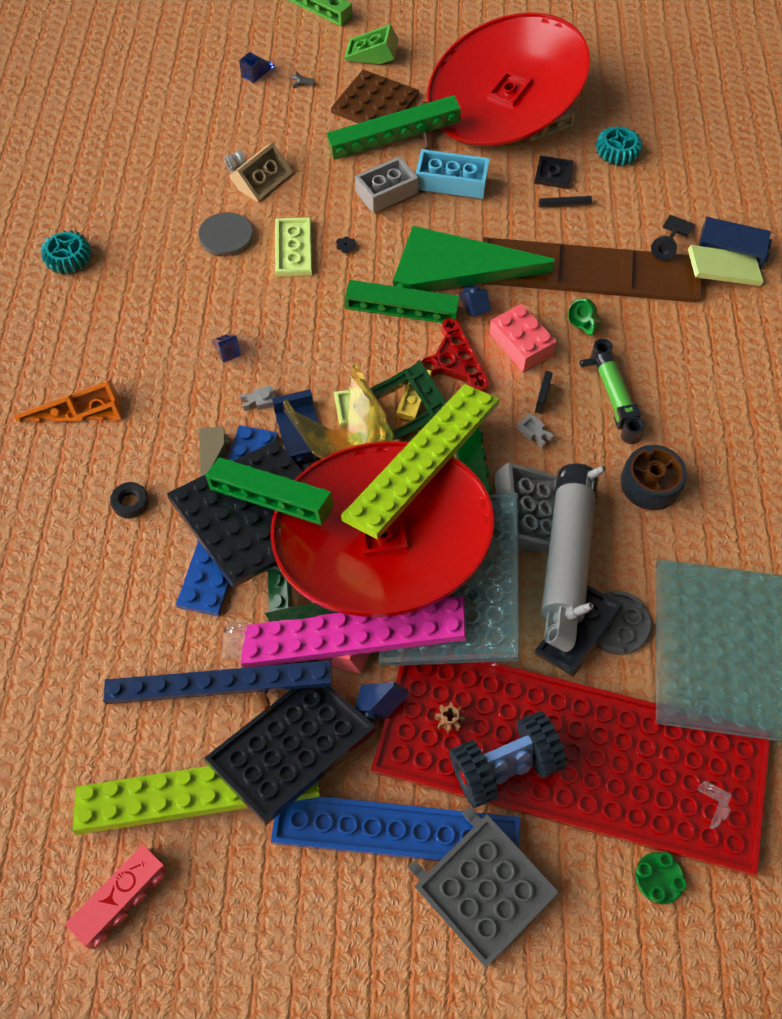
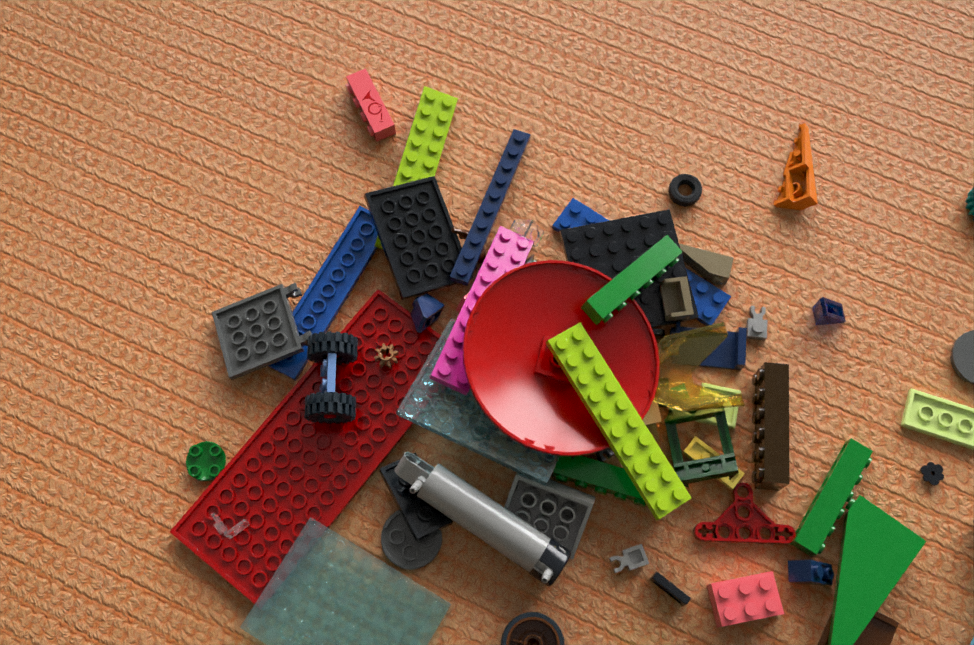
camera: 115 degrees right, 10 degrees up
none -> dark tan panel [659,276,694,321]
none -> dark brown brick [752,362,790,491]

